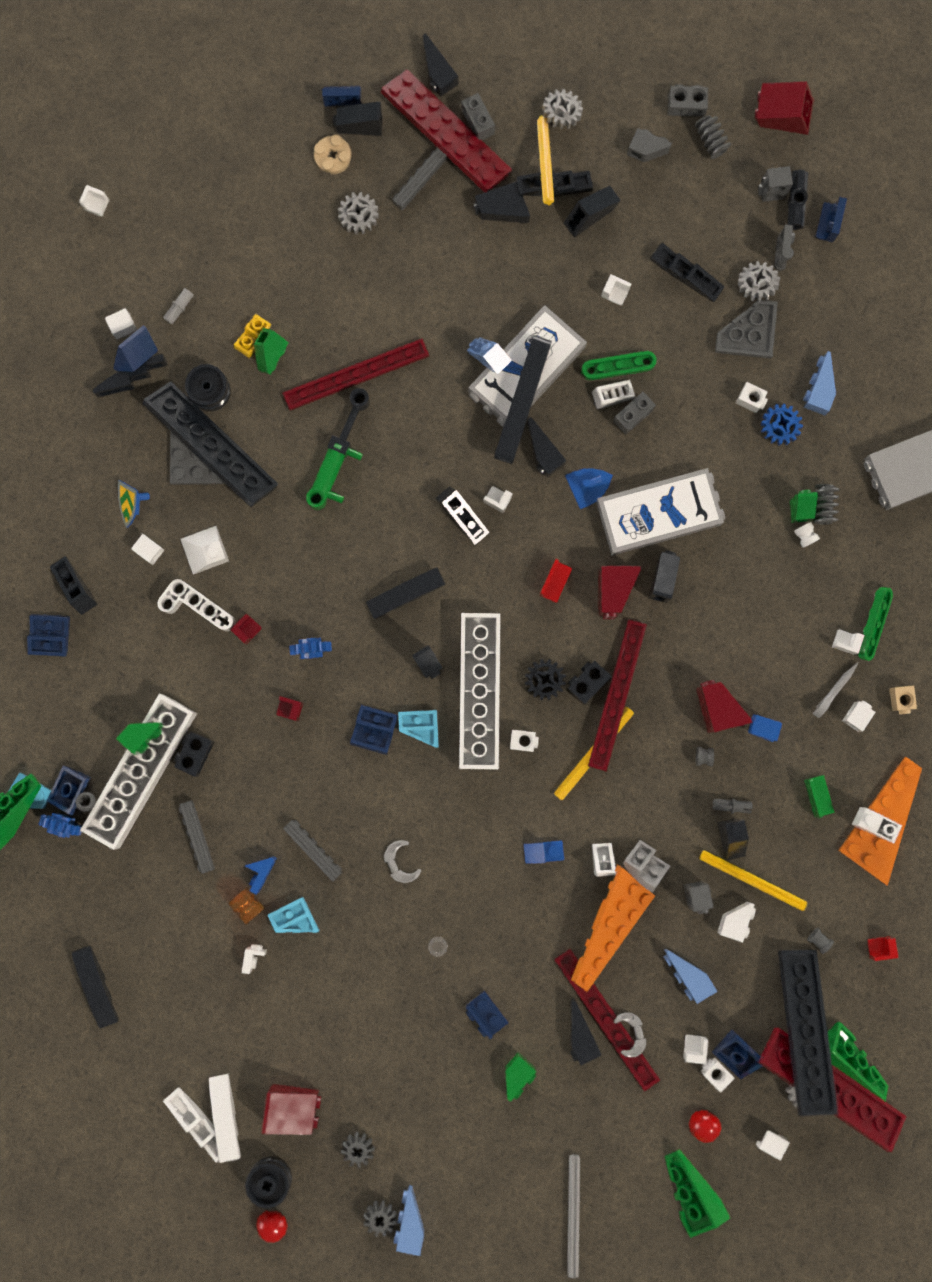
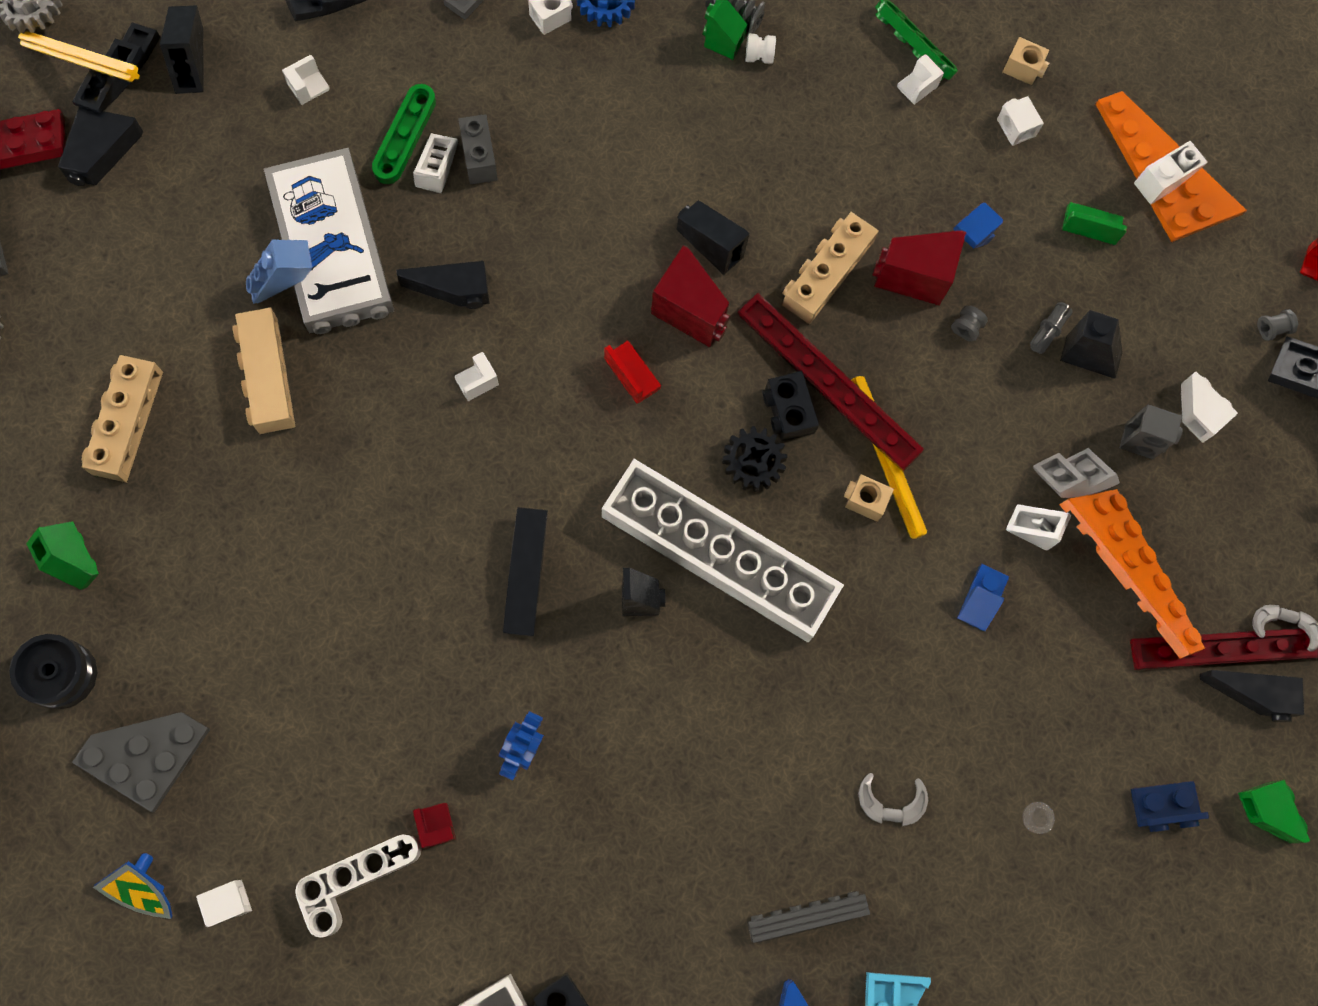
camera: 70 degrees left, 10 degrees down
black plate [143,382,278,507] -> none
white slope [180,526,229,574] -> none
yellow slope [234,314,271,358] -> none
dark red panel [276,696,303,721] -> none
dark red tile [282,338,429,411] -> none
green piece [306,388,370,510] -> none
dark blue slope [350,705,398,755] -> none
medium azure wing [398,710,439,748] -> none
slope [435,486,490,545] -> none
black beam [494,335,552,464] -> none
white brick [510,730,539,752] -> none
blue shield [565,468,613,509] -> none
brick [596,468,725,556] -> none
medium blue slope [663,949,717,1004] -> none
yellow axle [699,850,807,911] -> none
light grey piece [813,663,858,718] -> none
none -> tan brick [81,355,163,483]
none -> tan brick [233,307,295,434]
none -> tan brick [782,212,879,325]
none -> tan brick [844,474,894,522]

